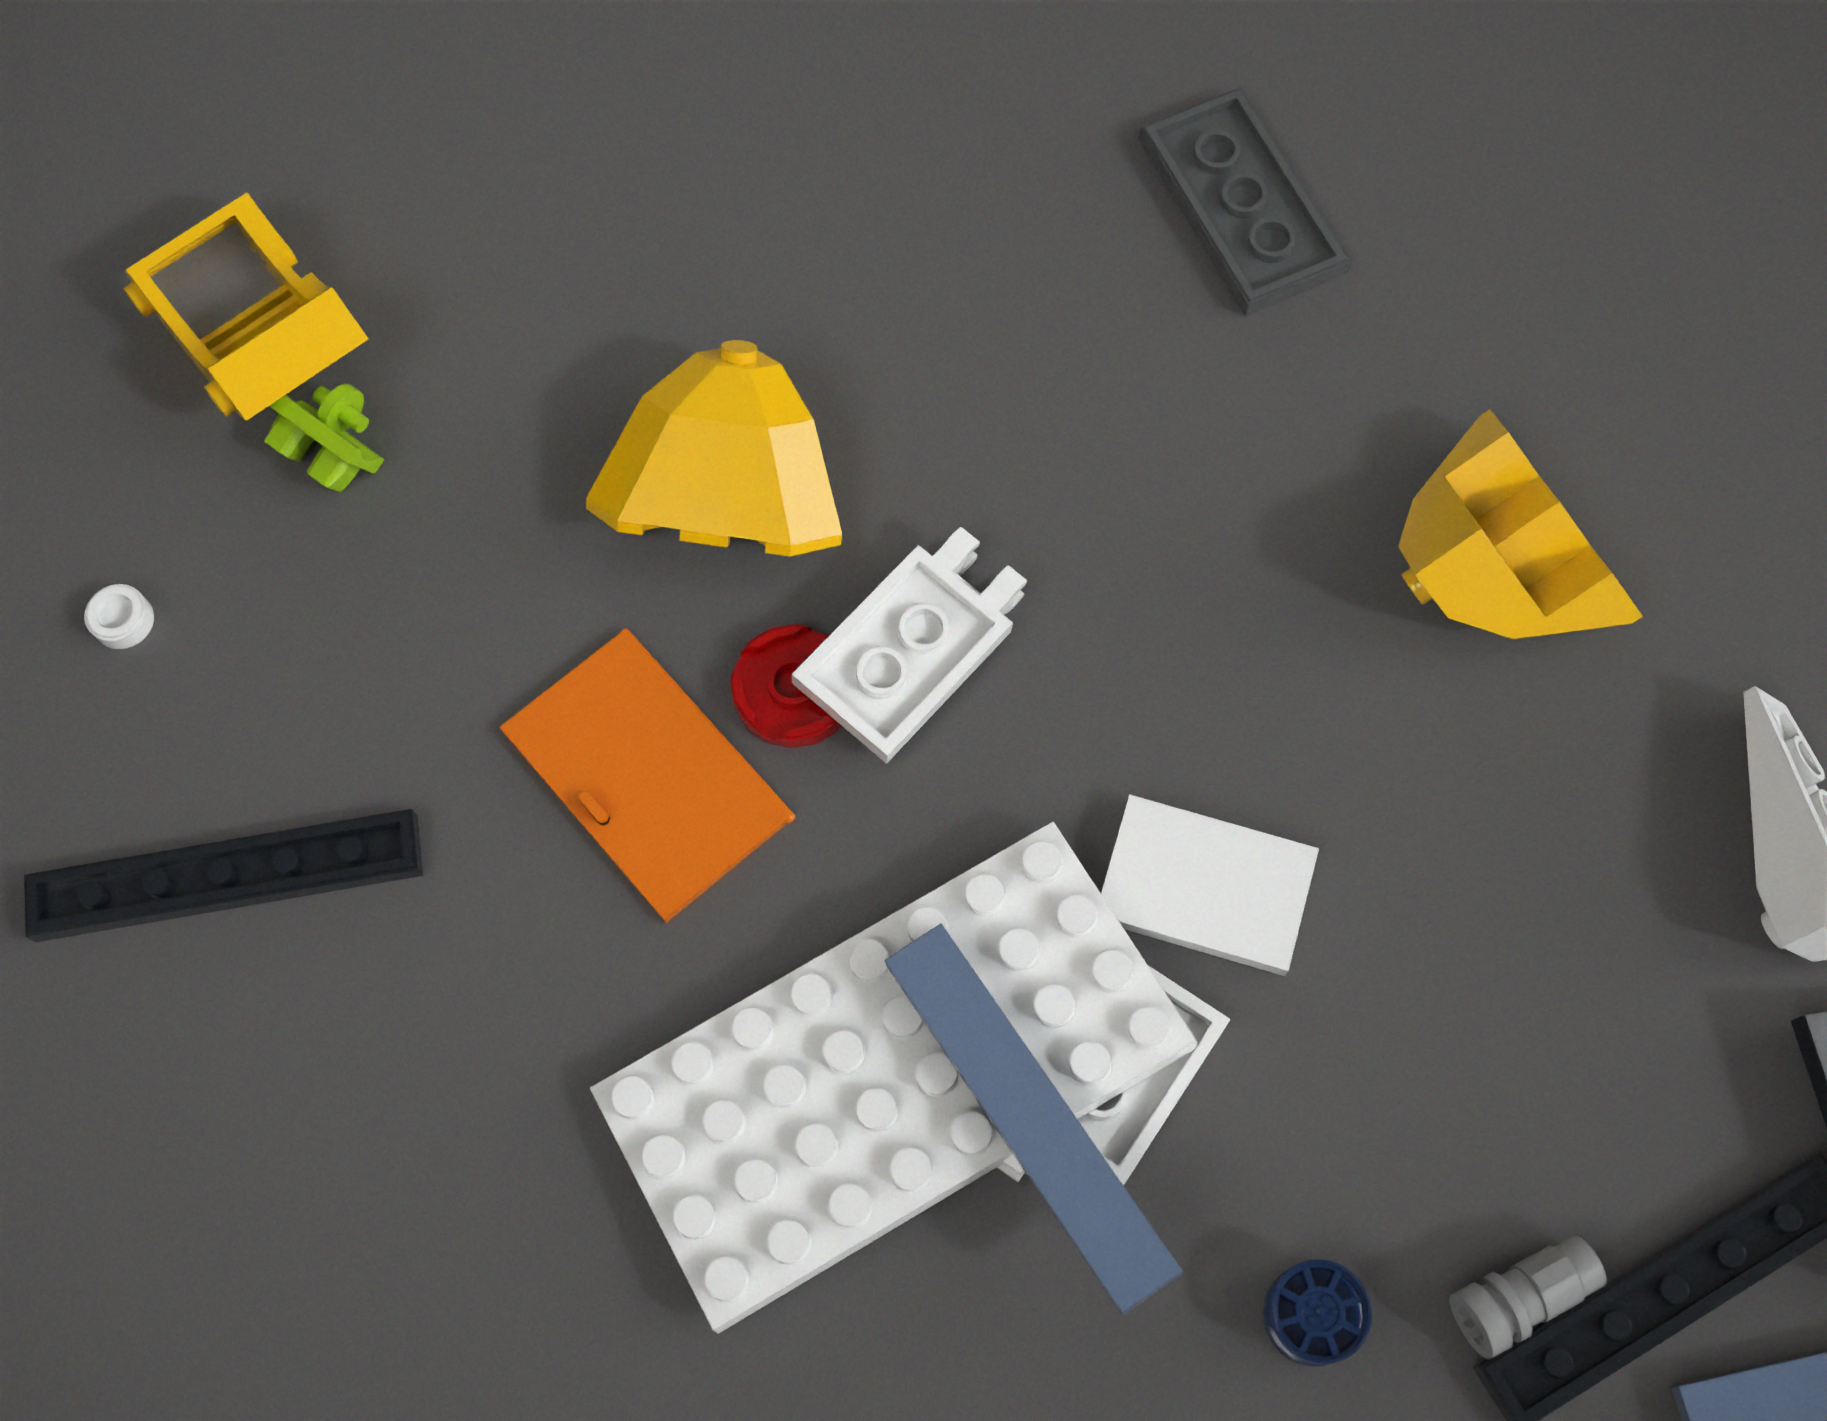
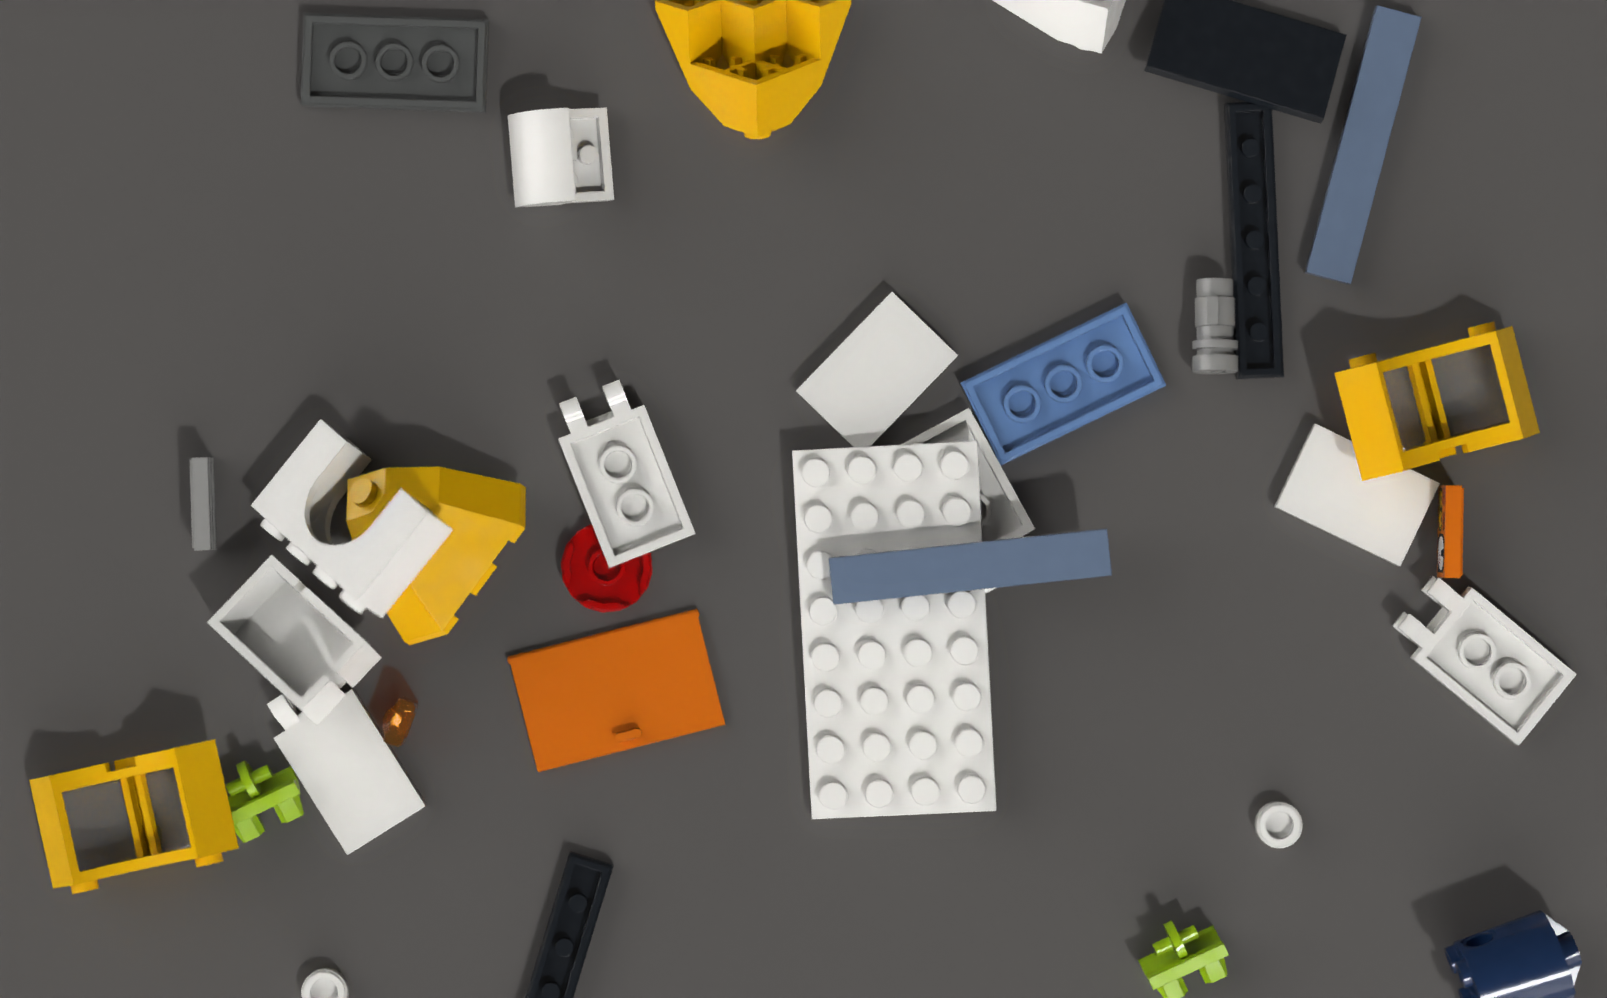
camera: 65 degrees left, 20 degrees up
dark blue wheel [1263,1259,1372,1367] -> none
none -> light grey tile [190,457,217,551]
none -> white piece [207,555,382,726]
none -> white arch [251,419,453,618]
none -> white tile [267,688,427,855]
none -> clear orange tile [383,696,419,747]
none -> white brick [508,107,614,208]
none -> medium blue tile [960,302,1166,465]

